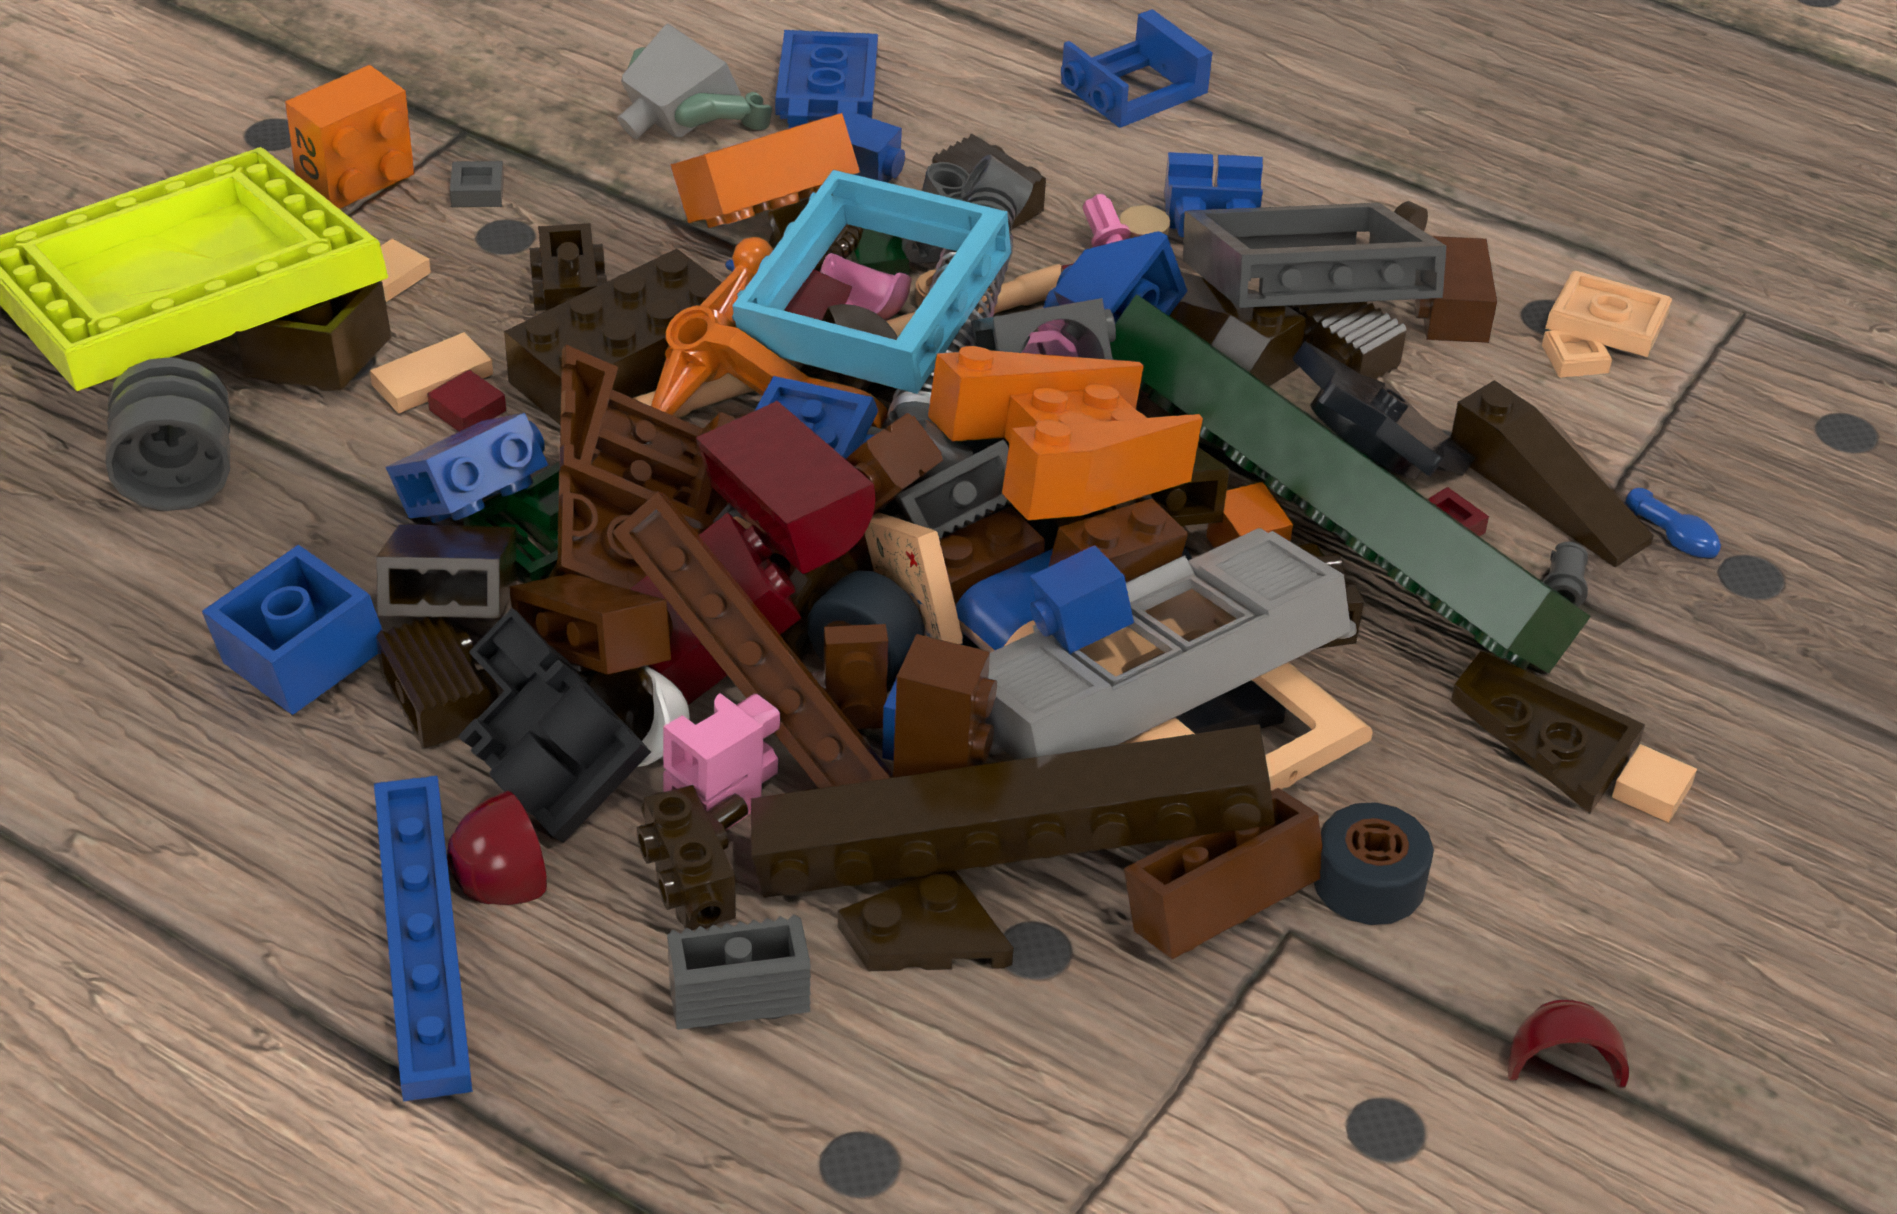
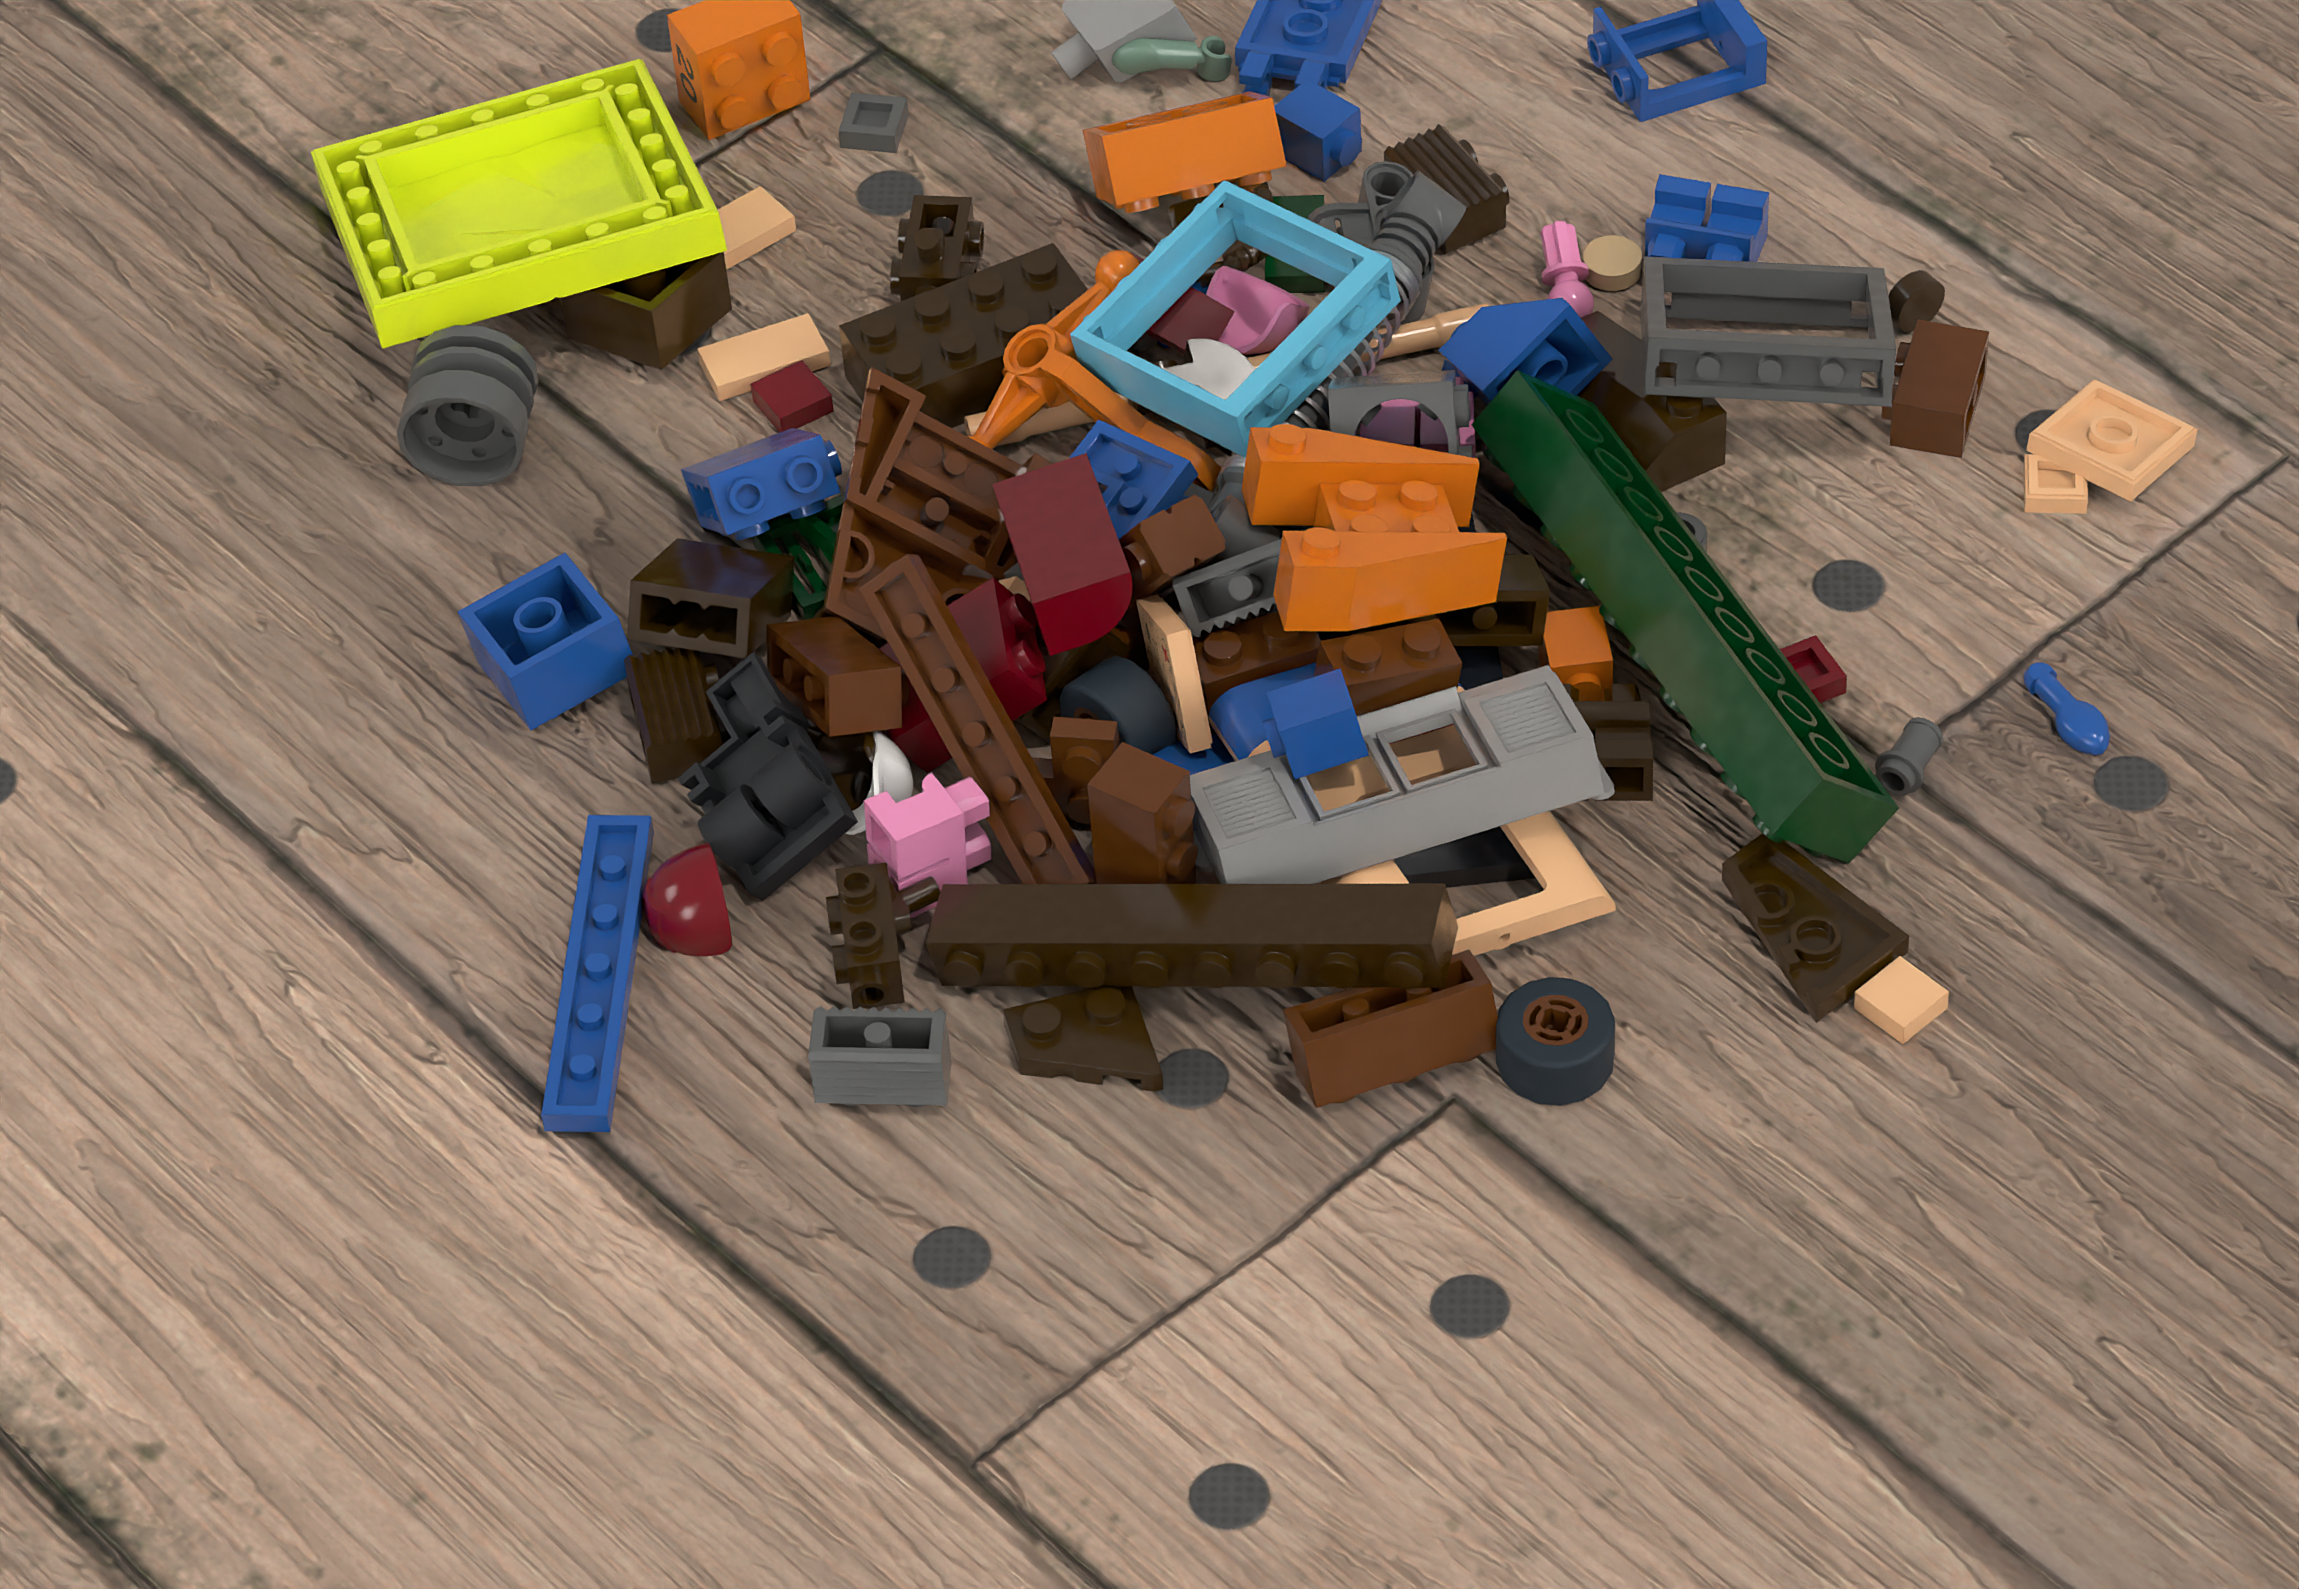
camera: 20 degrees right, 5 degrees up
dark brown brick [1287,302,1407,380] -> none
black plate [1292,341,1476,479] -> none
dark brown wedge [1451,380,1654,568] -> none
dark red helmet [1508,1000,1629,1088] -> none

